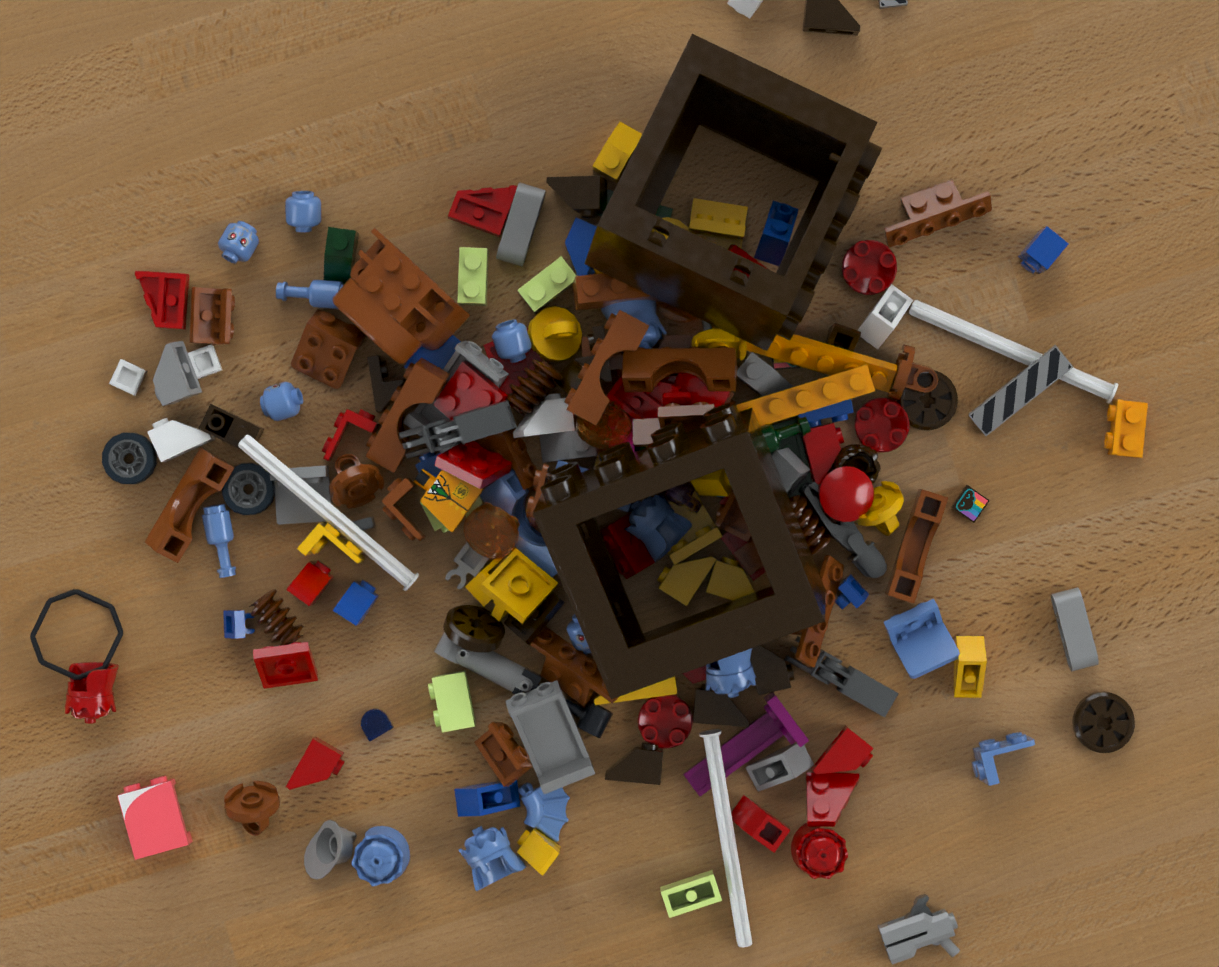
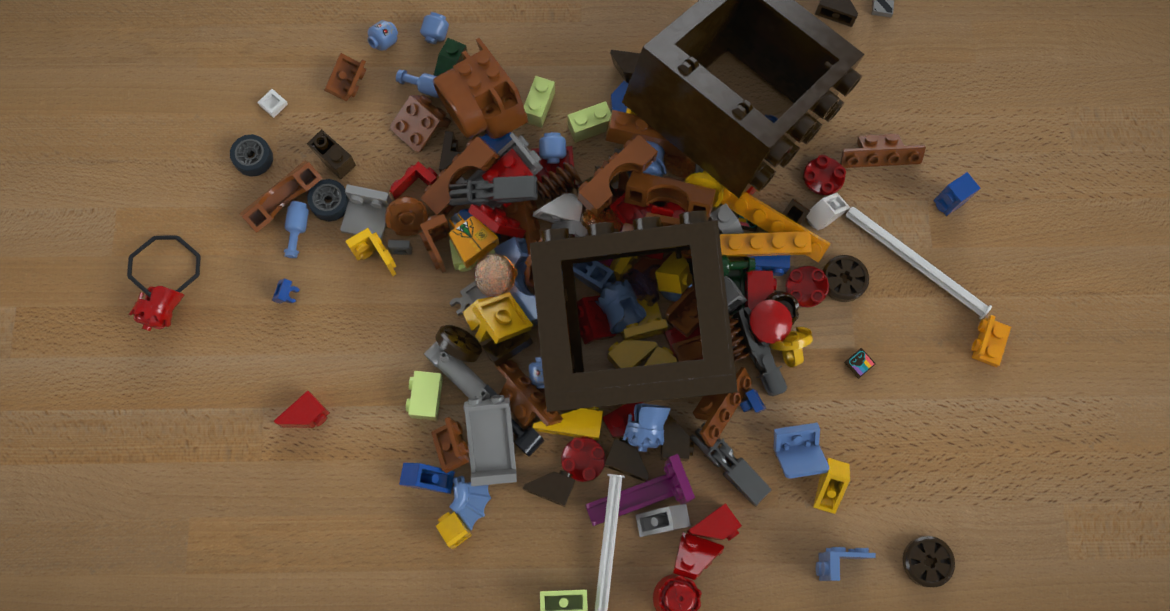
camera: 15 degrees right, 15 degrees down
coral panel [117,775,193,860] -> none
red wing [135,271,189,330] -> none
white slope [147,418,215,462] -> none
light grey slope [153,341,202,406] -> none
white tile [188,344,223,379] -> none
dark orange tile [224,781,280,836] -> none
white axle [238,435,419,591] -> none
reddish brown piece [249,589,305,646] -> none
red plate [253,642,318,689] -> none
medium blue head [260,382,303,421] -> none
red slope [286,560,334,606] -> none
light grey piece [304,820,357,880] -> none
blue slope [333,579,379,626] -> none
medium blue hat [352,826,410,886] -> none
clear blue tile [361,708,394,742] -> none
red wing [448,185,518,238] -> none
medium blue hat [458,826,527,891] -> none
light grey beam [496,182,546,267] -> none
yellow tile [528,306,582,362] -> none
red slope [731,794,790,853] -> none
dark orange arch [885,489,948,604] -> none
dark orange tile [887,344,938,400] -> none
tile [968,345,1073,436] -> none
light grey beam [1051,587,1099,672] -> none

